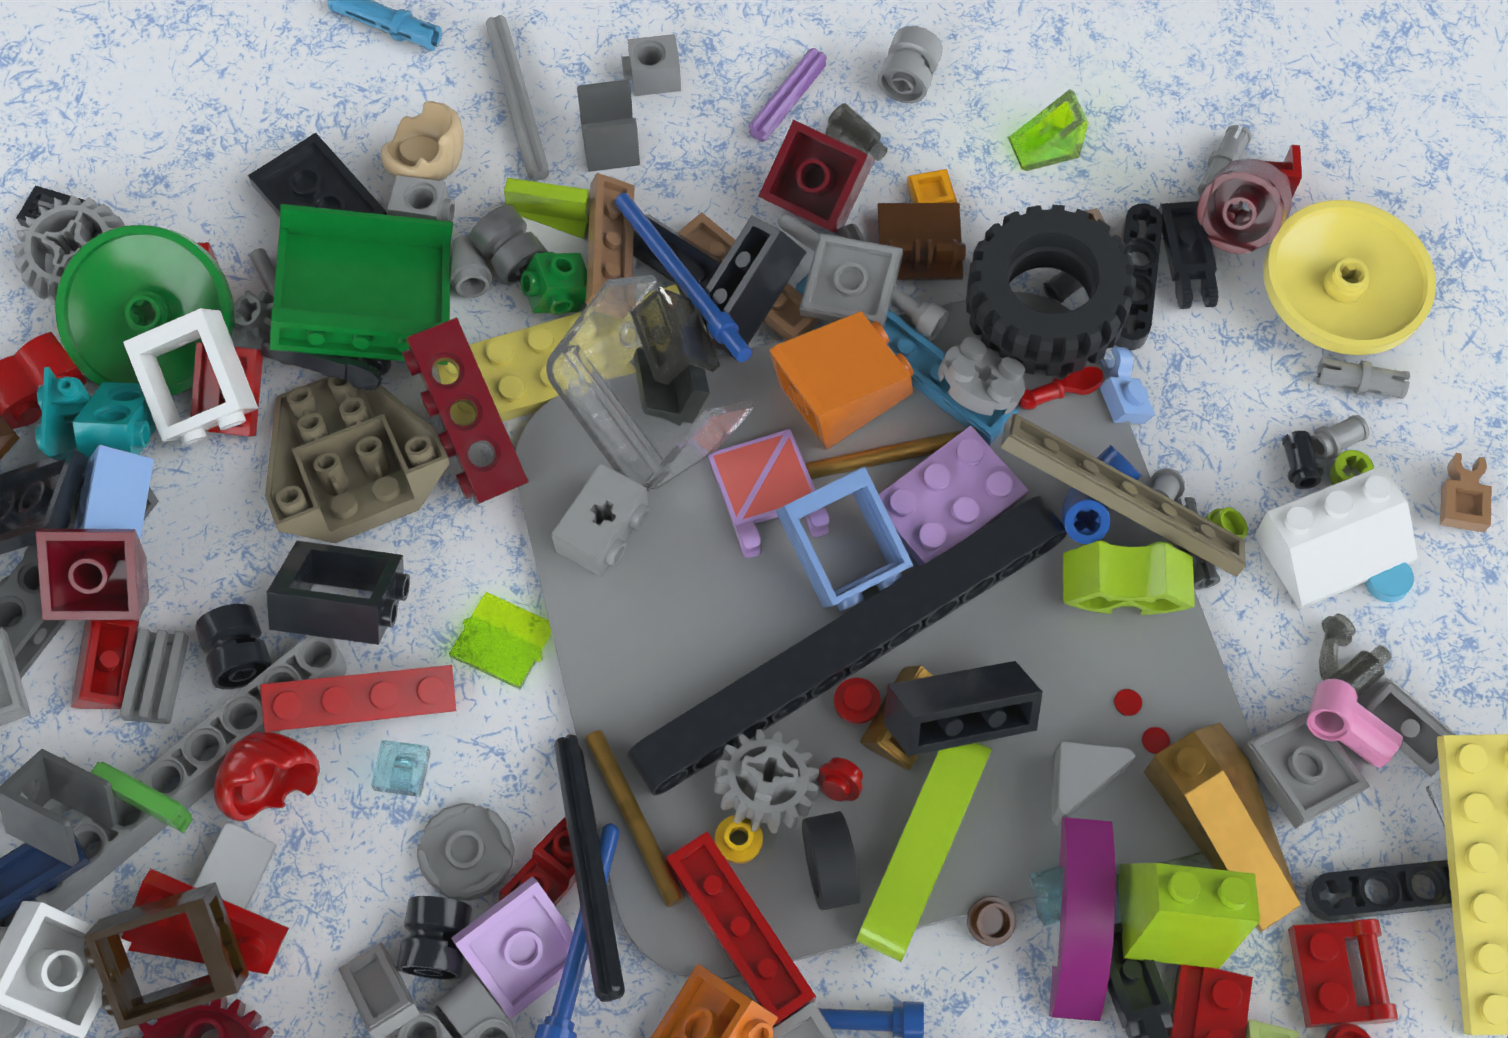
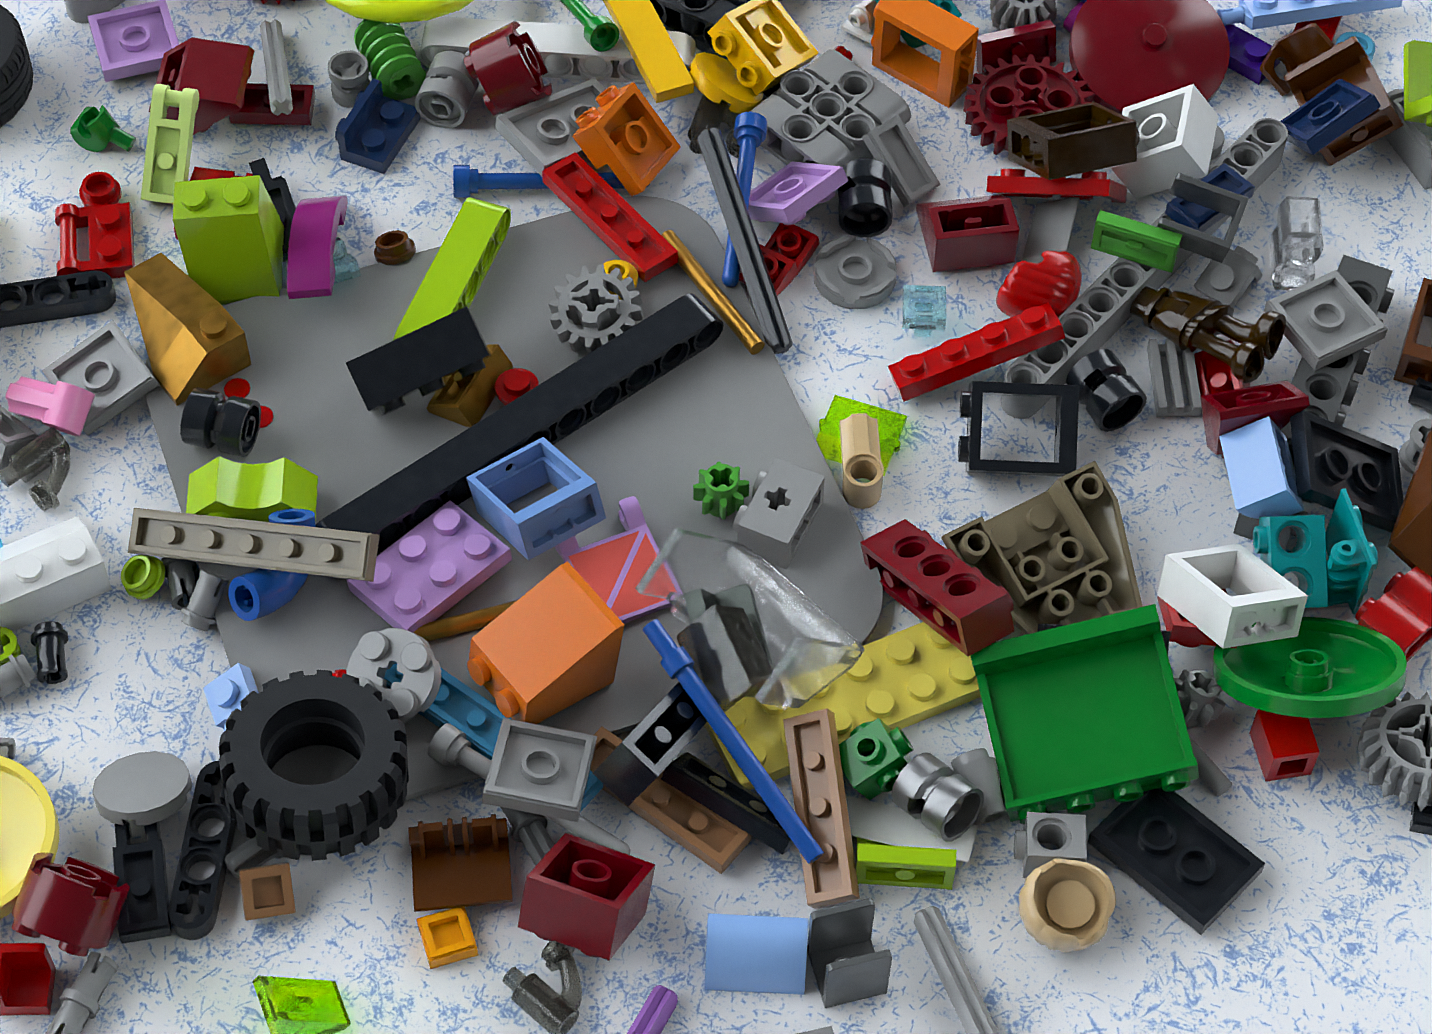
camera: 175 degrees right, 10 degrees down
black tyre [802,811,861,910] -> none
red plate [817,757,863,802] -> none
light grey slope [1051,741,1136,827] -> none
none -> light grey tile [92,751,192,826]
none -> black wheel [180,387,261,457]
none -> bright green gear [693,462,749,520]
none -> light blue brick [705,913,808,995]
none -> tan piece [839,413,884,509]
none -> dark red slope [916,195,1020,272]
none -> dark brown piece [1130,286,1286,383]

